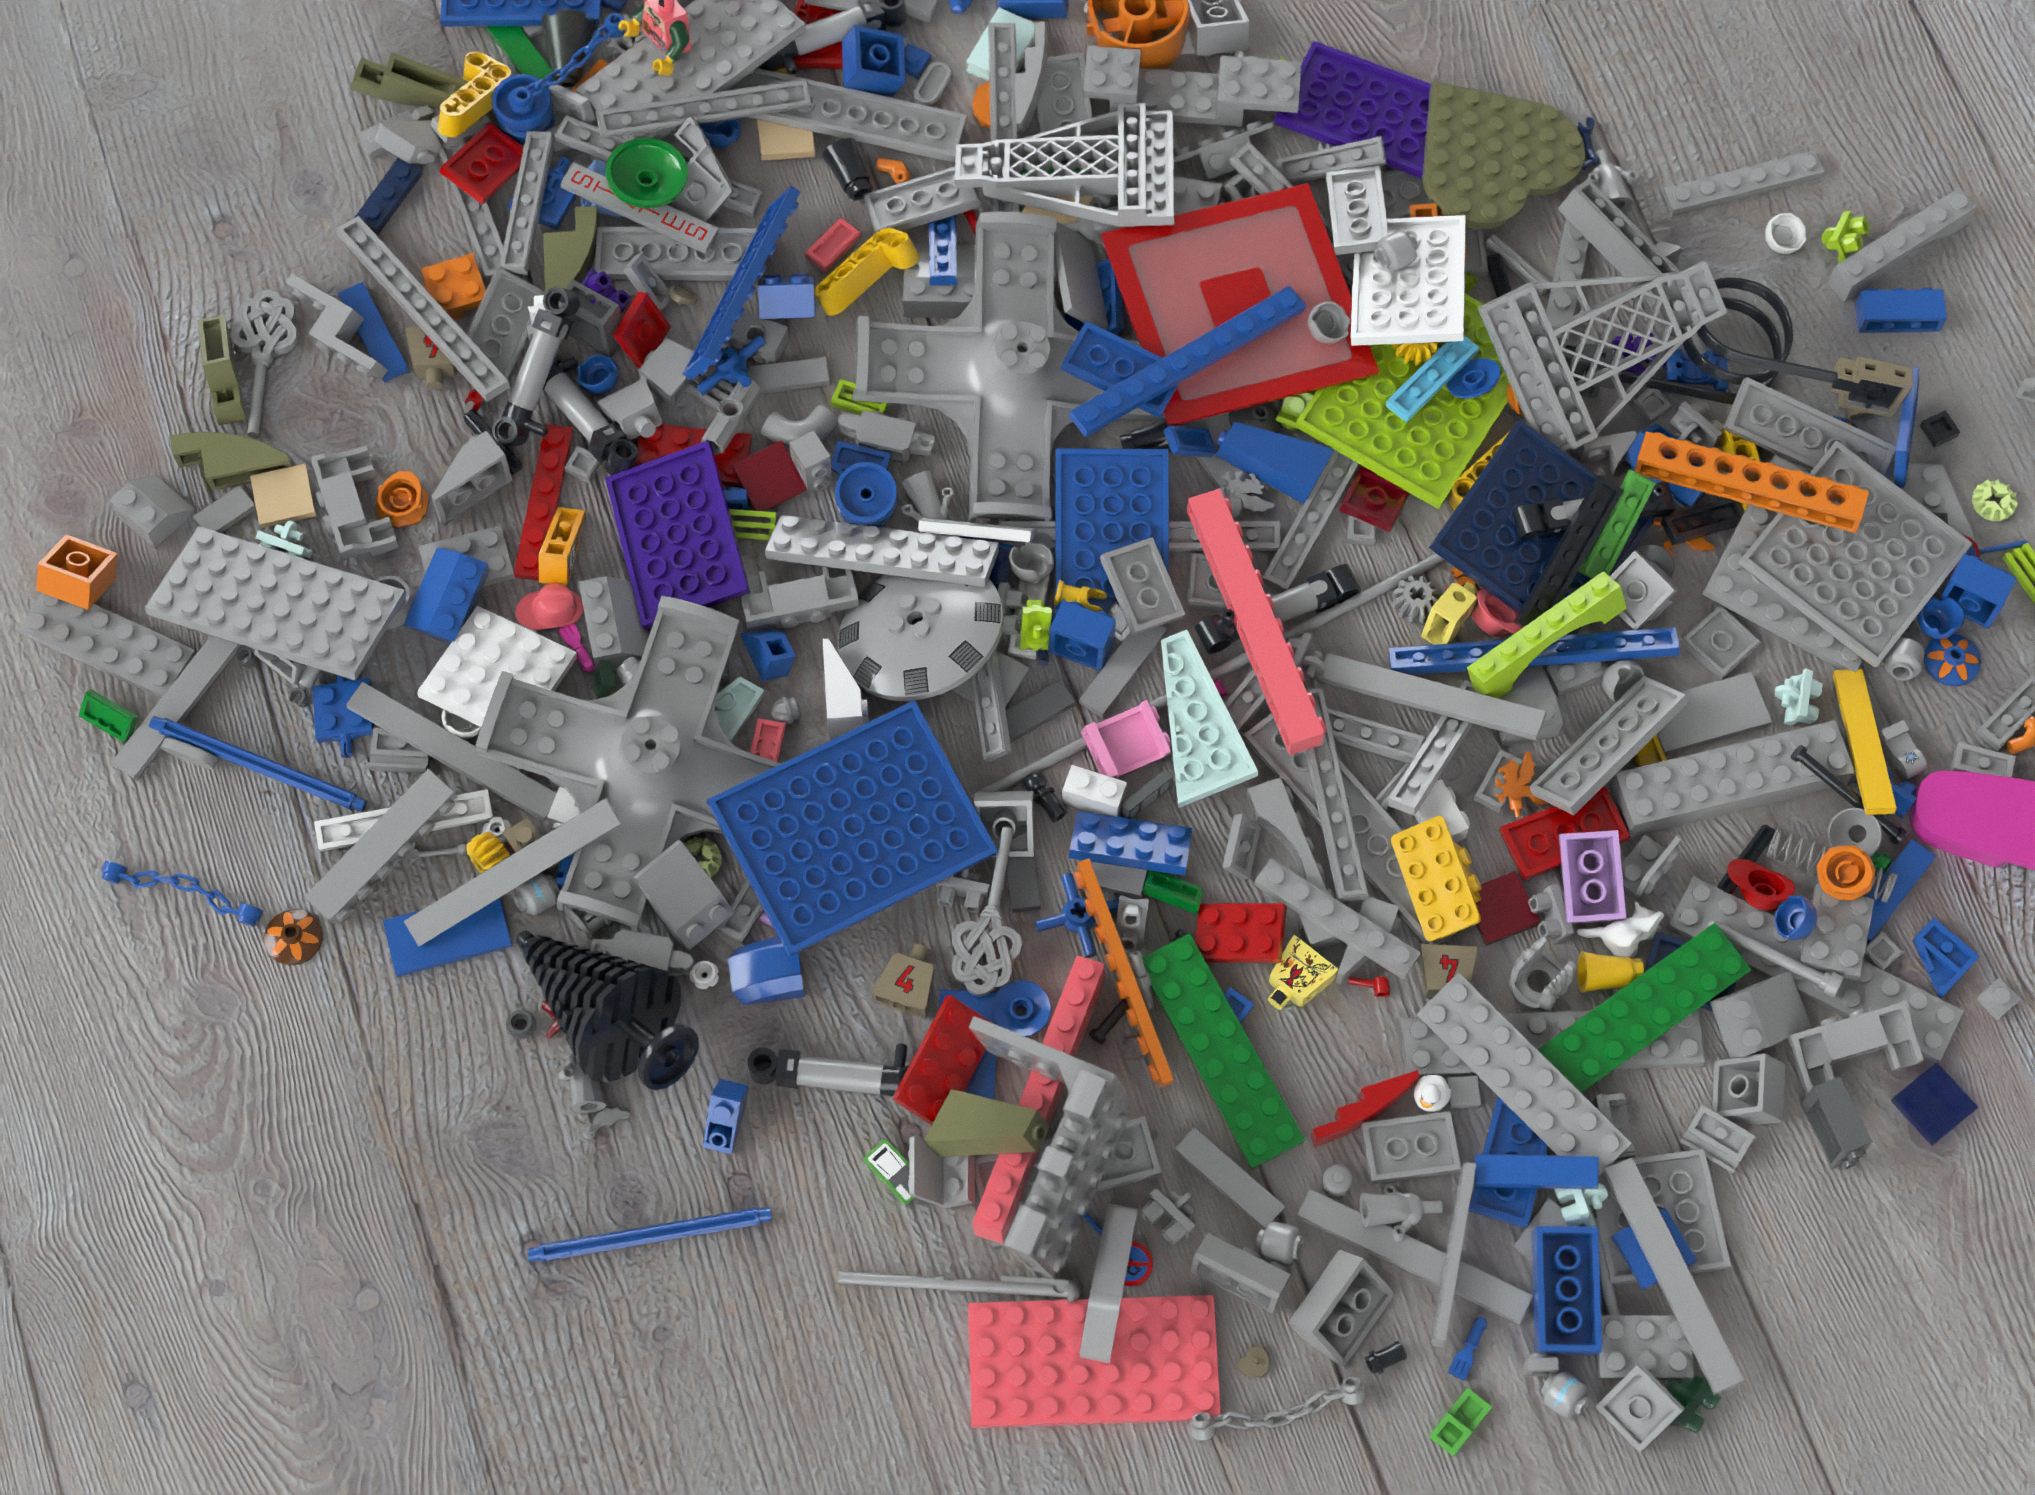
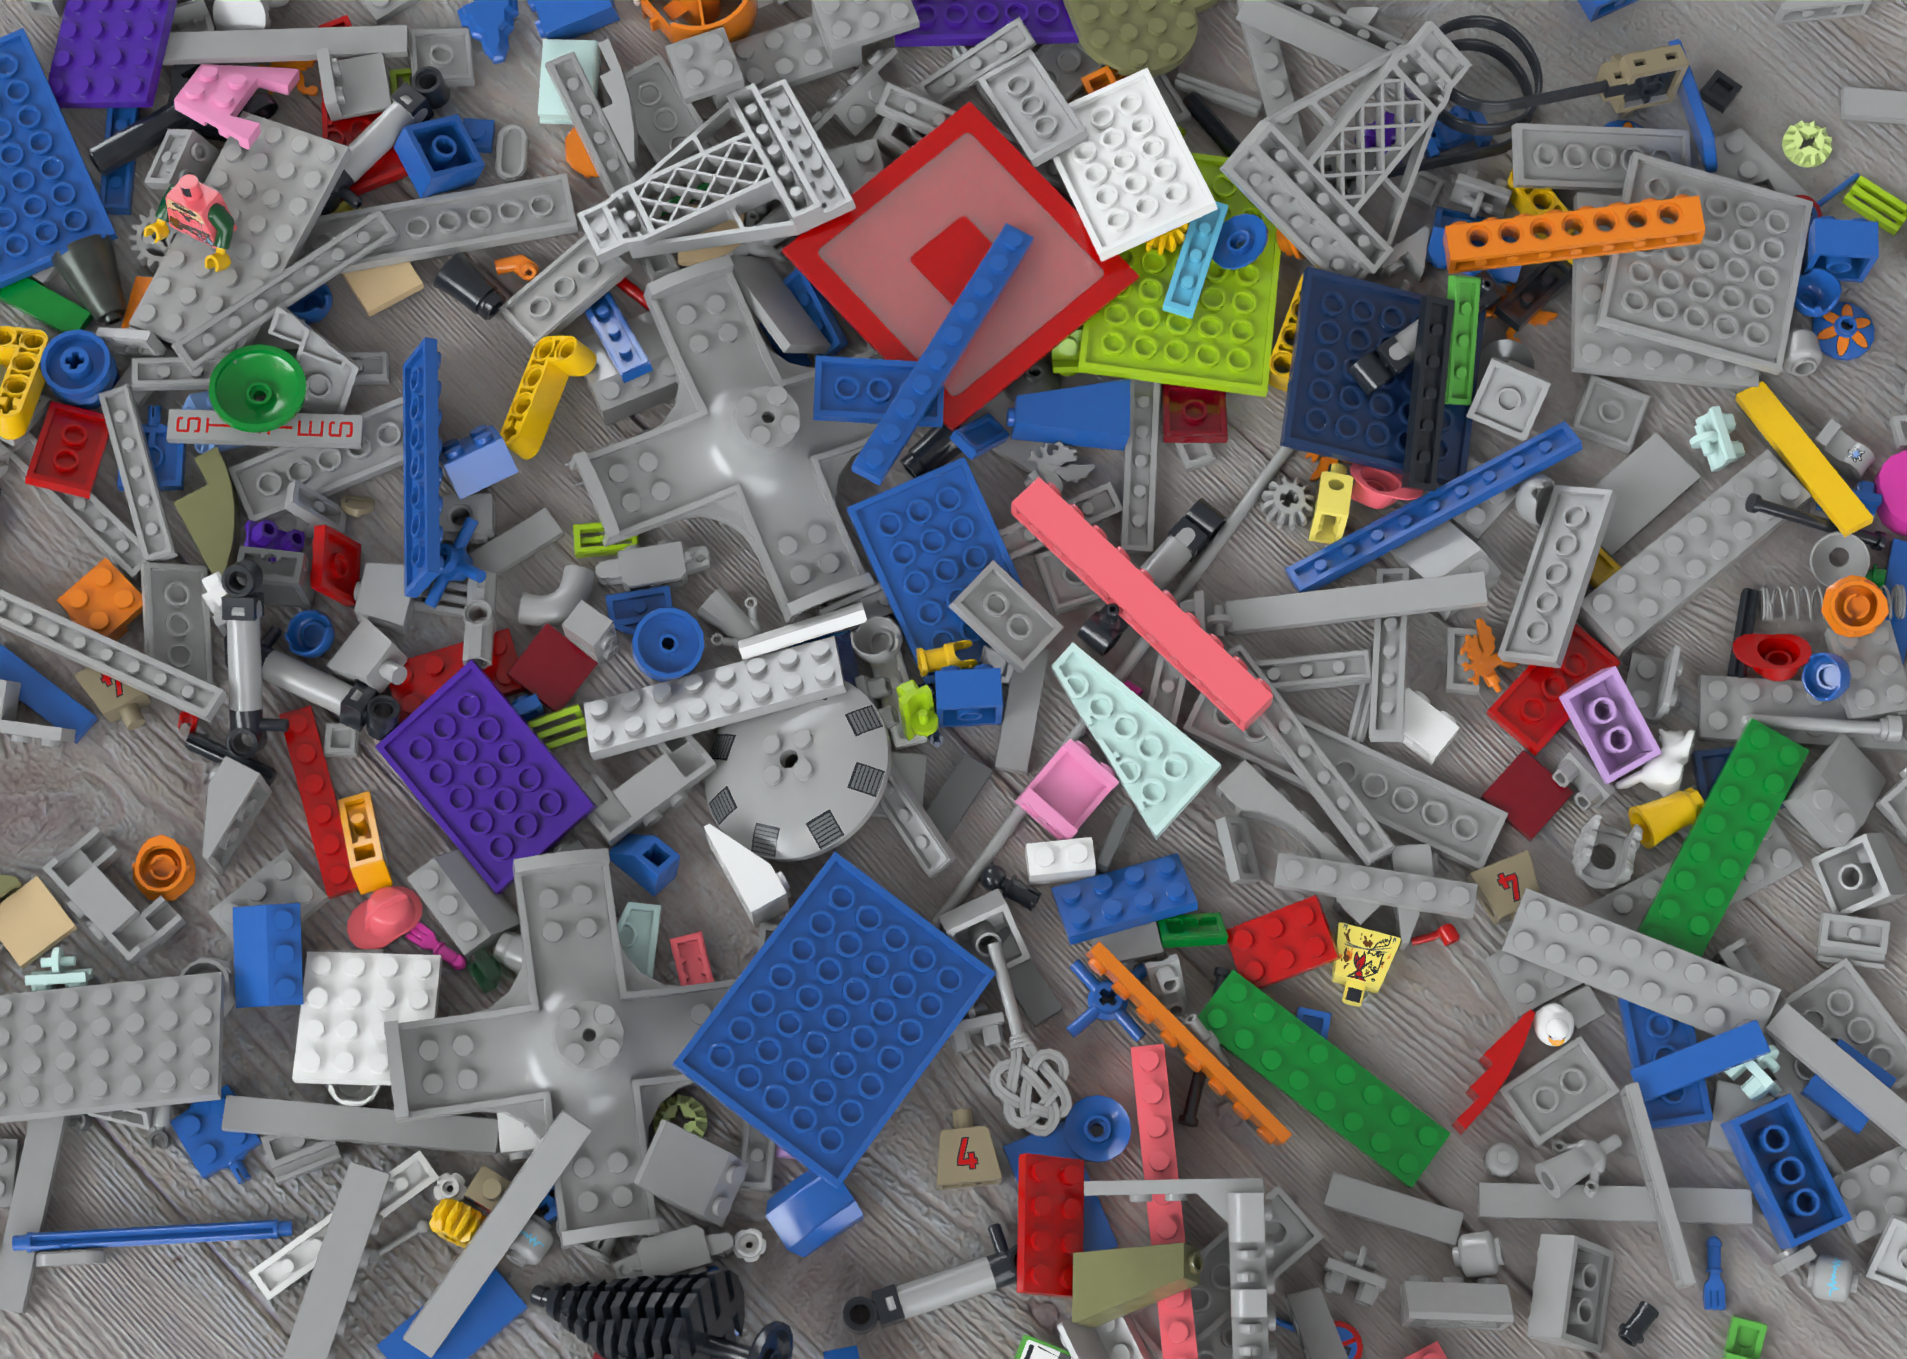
camera: 25 degrees left, 5 degrees up
blue piece [511,13,626,114] -> none
light grey plate [771,697,800,725] -> none
coral plate [805,217,861,273] -> none
light grey hair [1308,302,1351,344] -> none
light grey head [1375,230,1418,271] -> none
yellow bracket [1391,816,1481,942] -> none
lime arch [1467,571,1627,699] -> none

